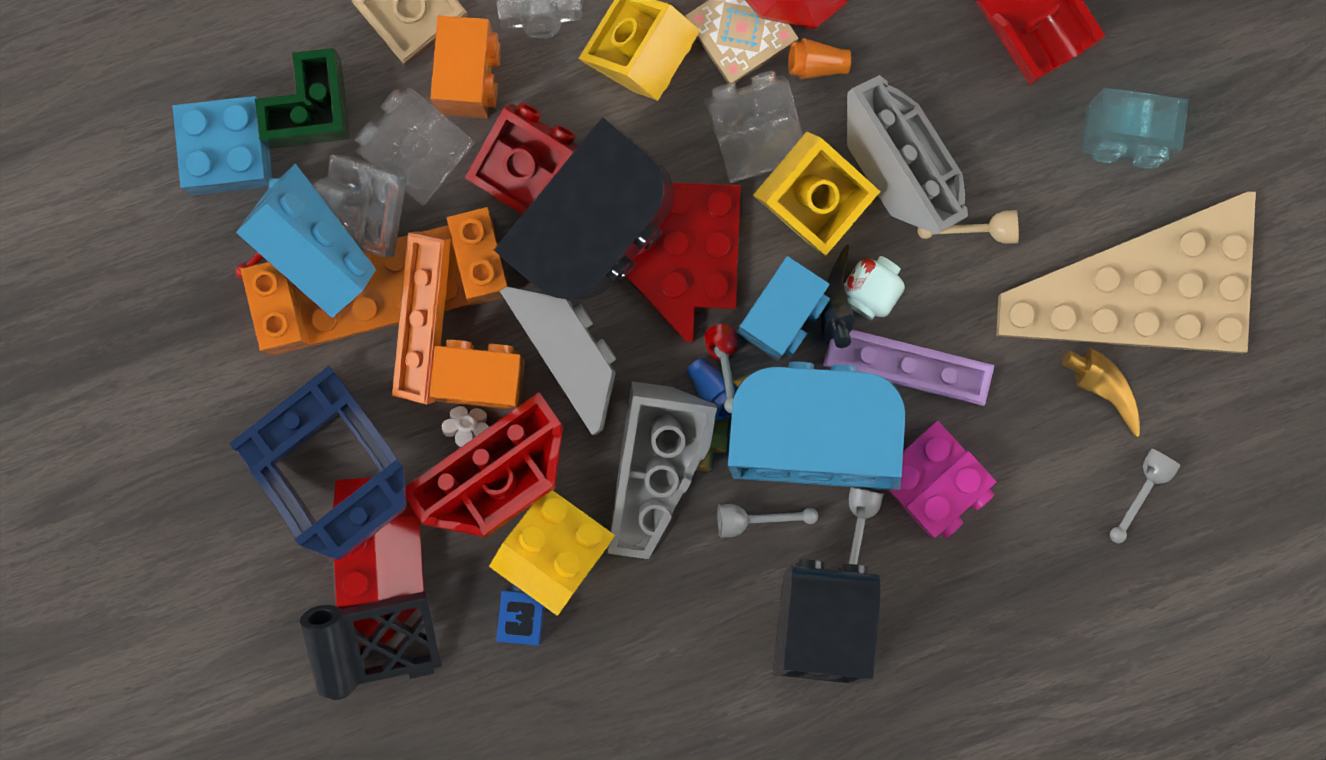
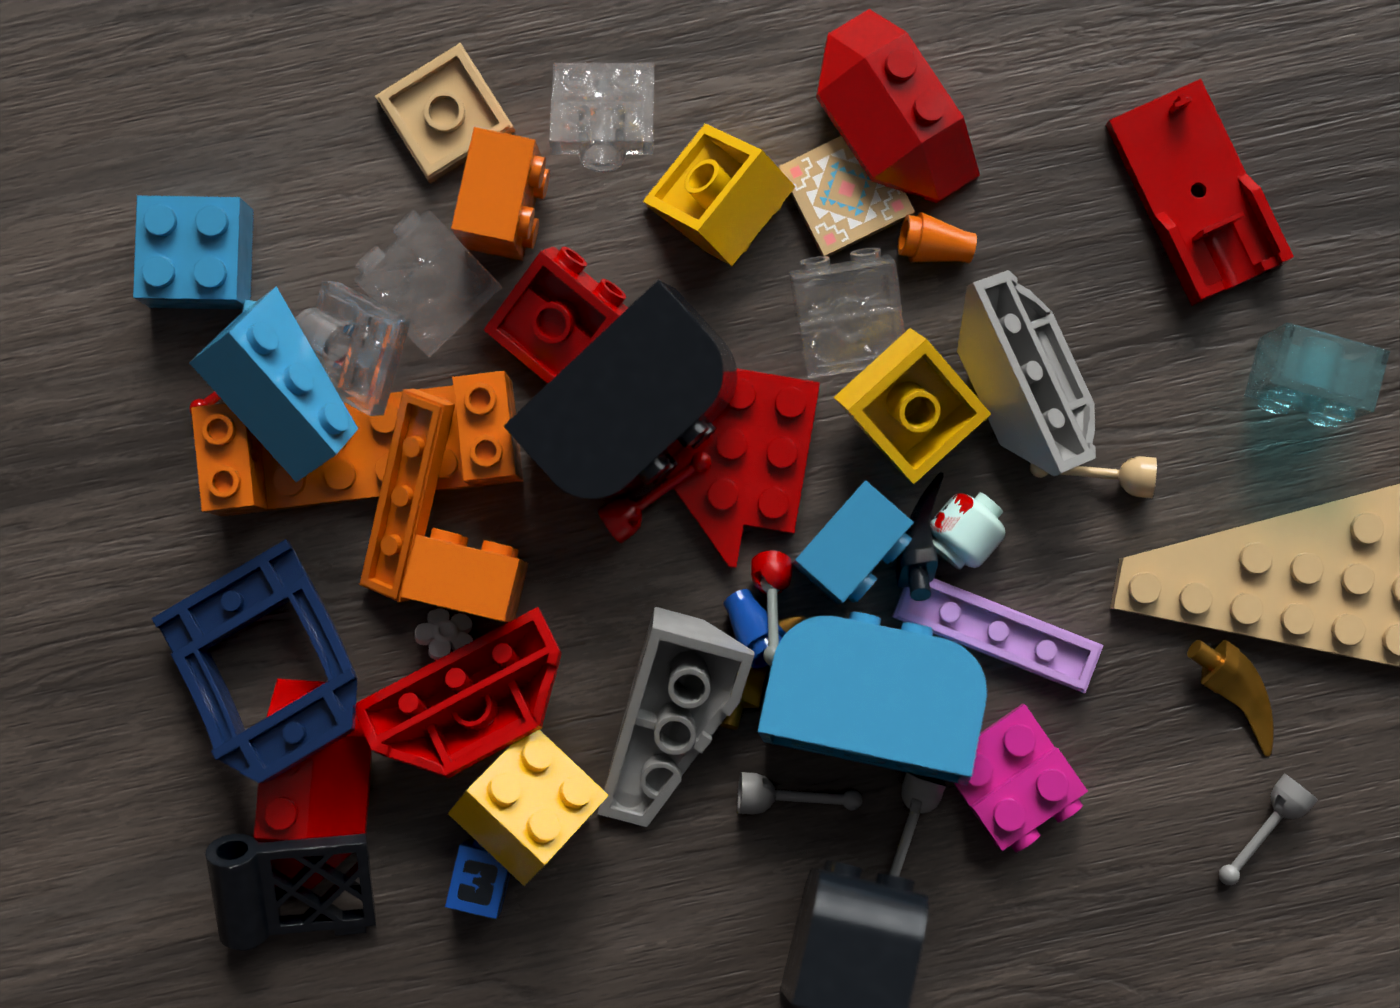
camera: 15 degrees right, 0 degrees up
dark green brick [255,48,350,149] -> none
light grey wedge [500,287,616,435] -> none
none -> red hinge [598,452,712,544]

